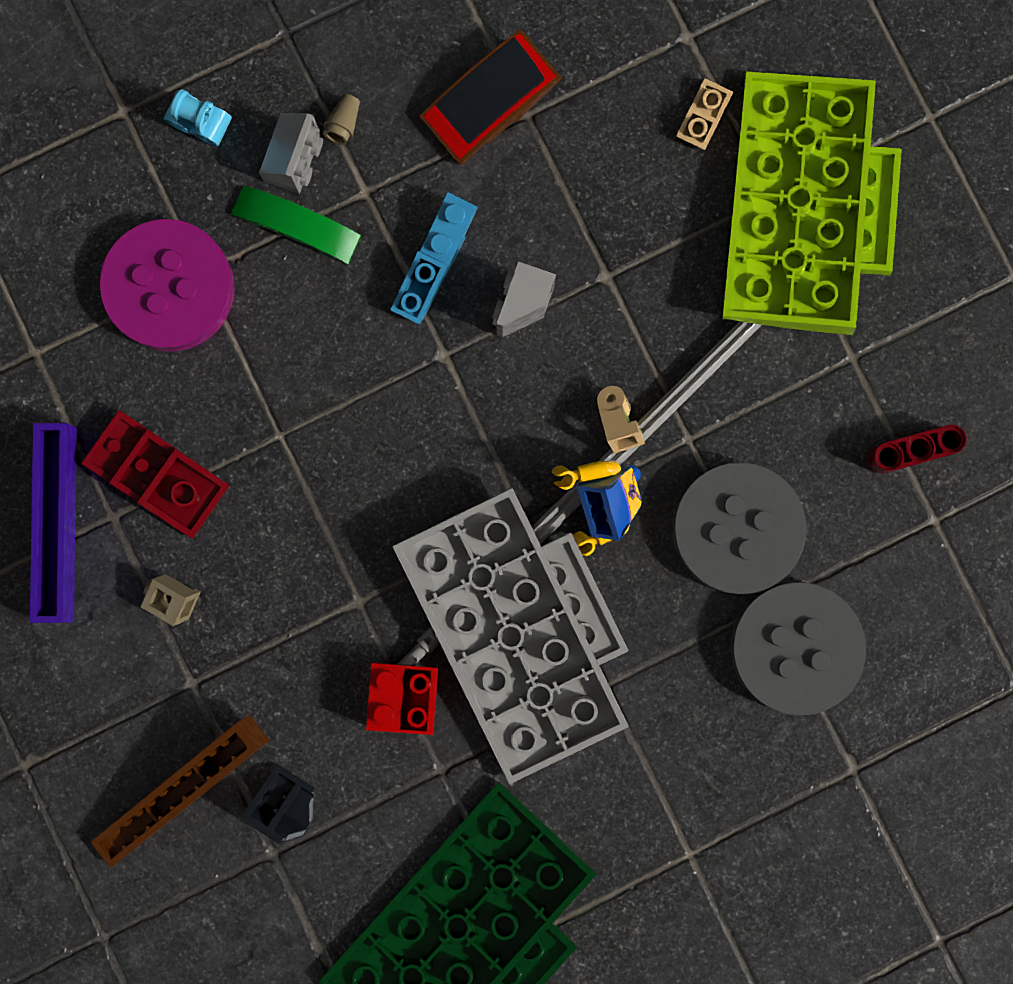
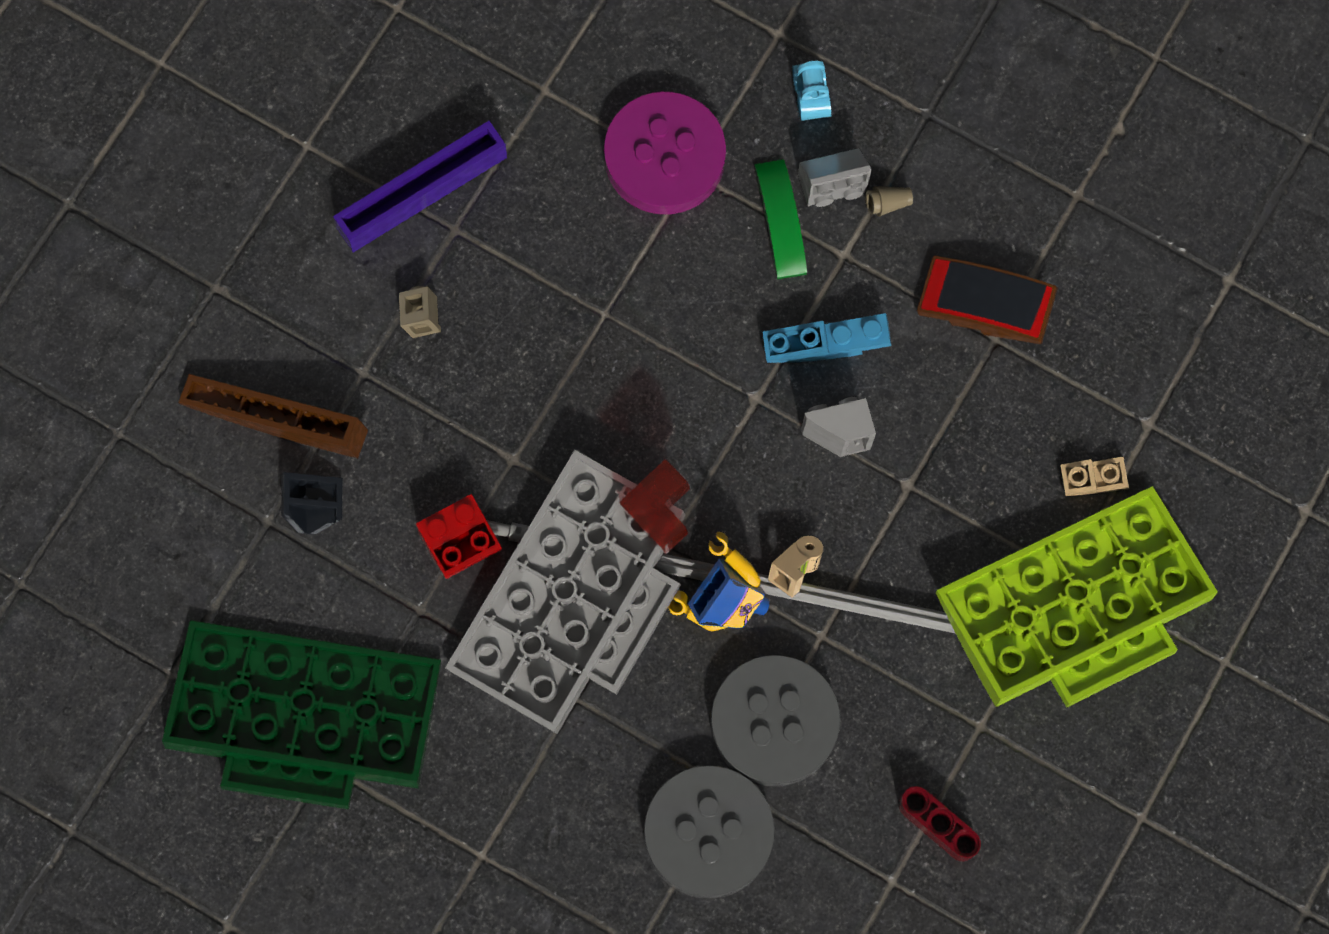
camera: 55 degrees right, 10 degrees down
dark red slope [81,410,230,539] -> none
none -> clear red brick [619,459,690,555]

